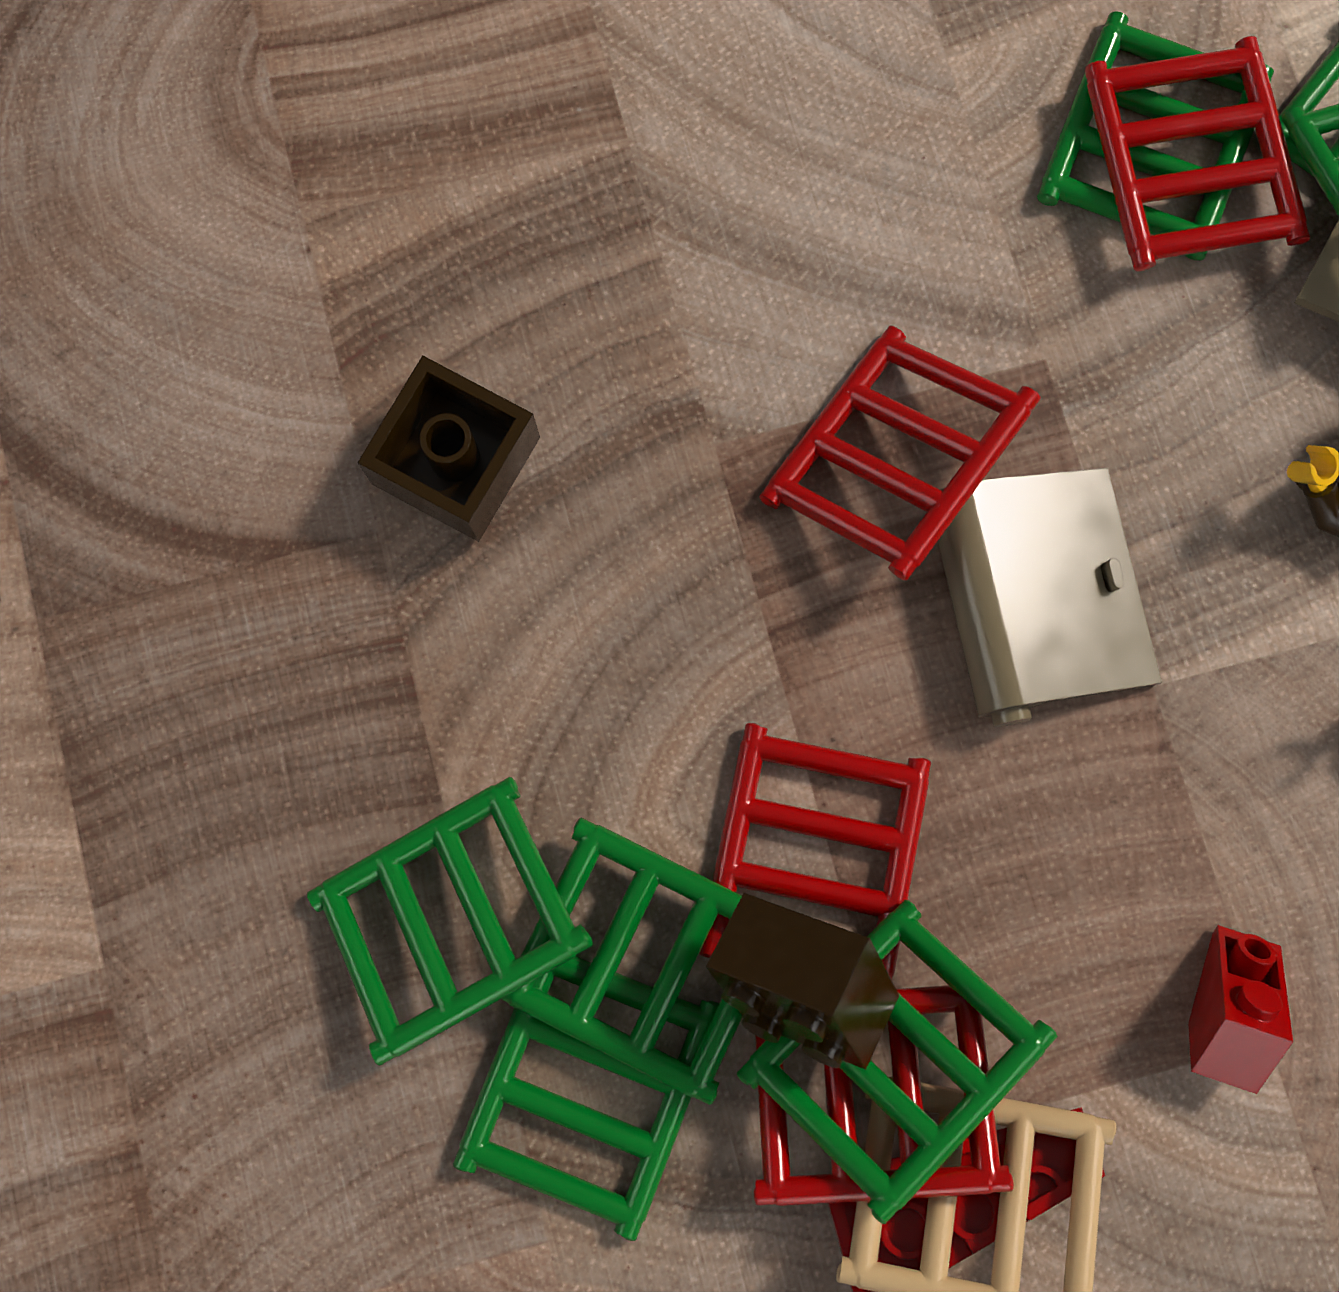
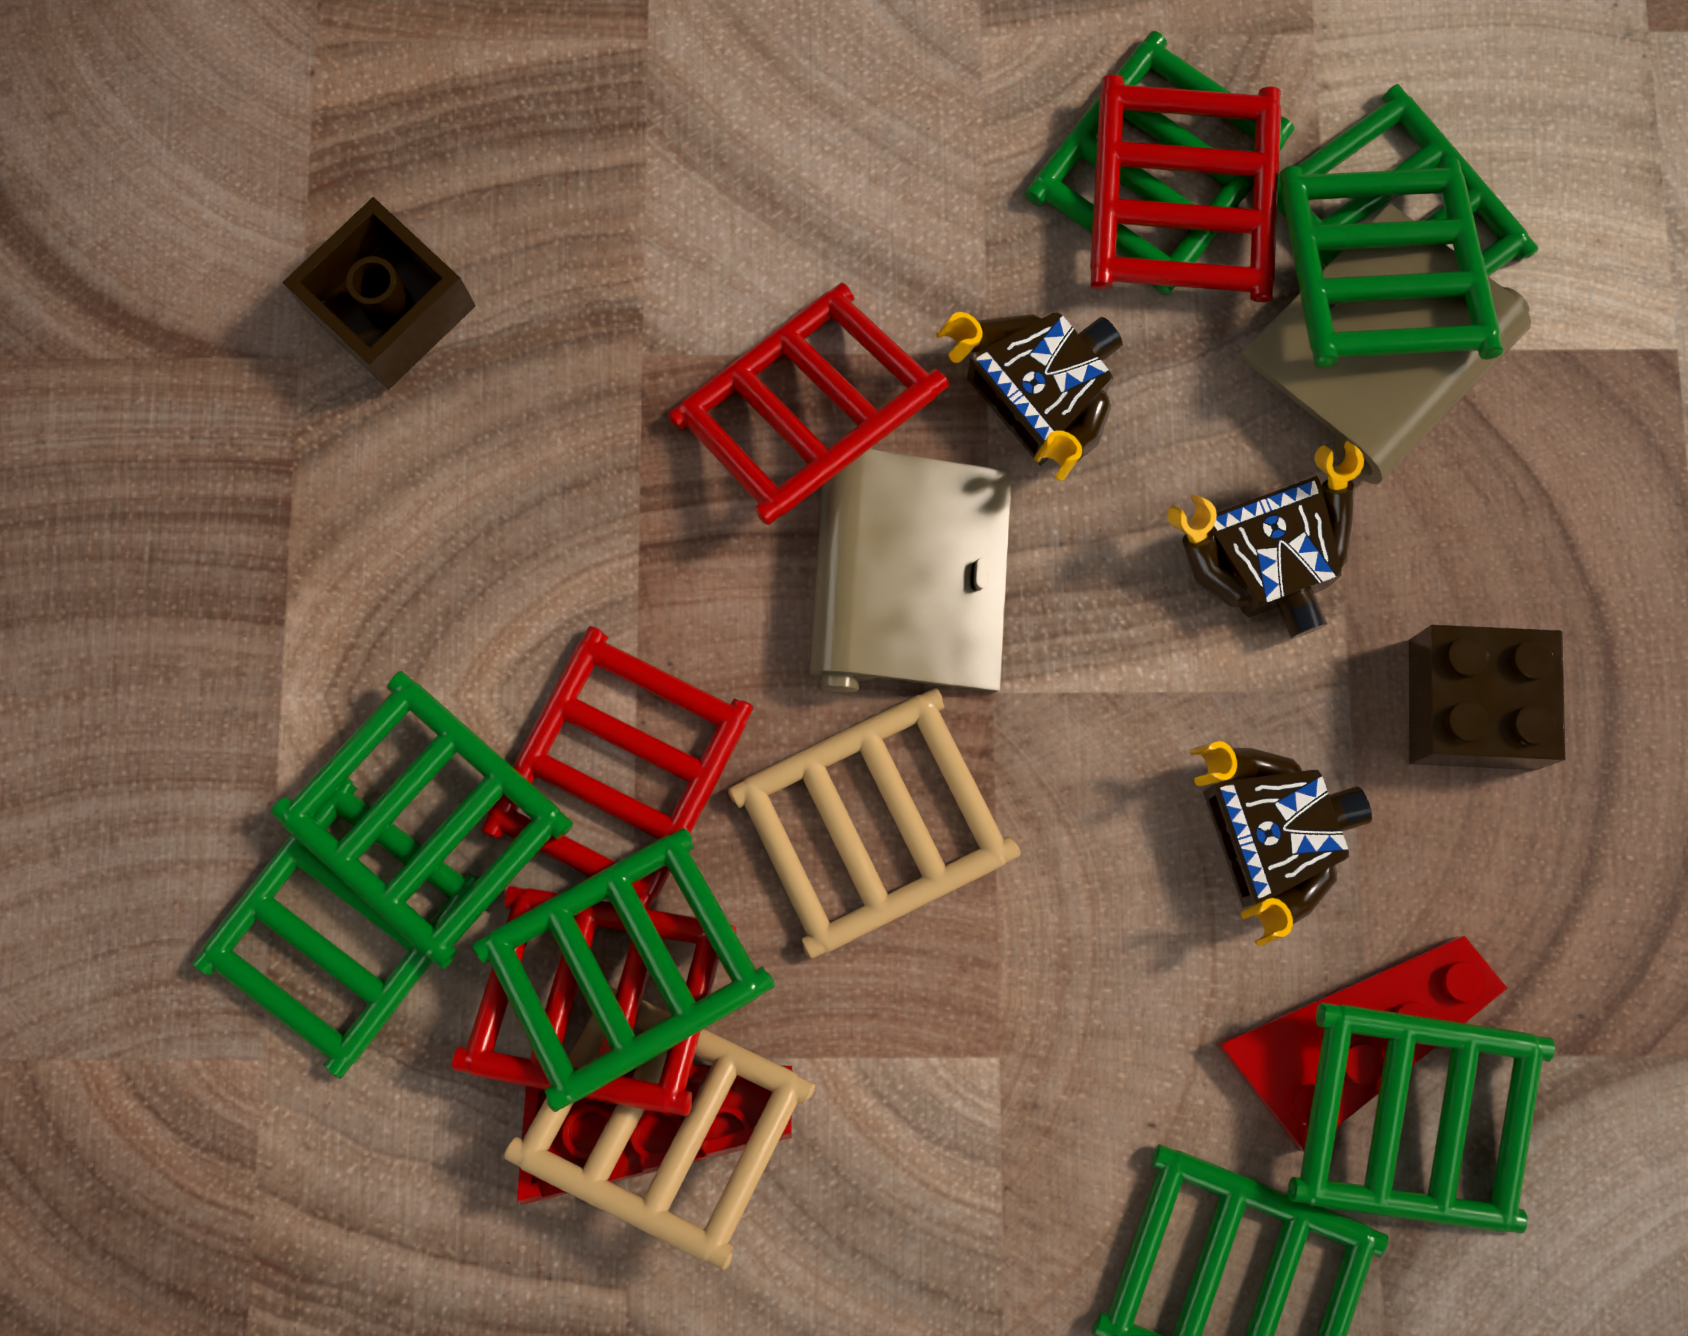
camera: 15 degrees right, 0 degrees up
green bar [307,777,593,1066] -> none
dark brown brick [706,893,899,1070] -> none
red slope [1188,925,1293,1094] -> none
none -> tan bar [728,688,1021,960]
none -> torso [936,312,1123,481]

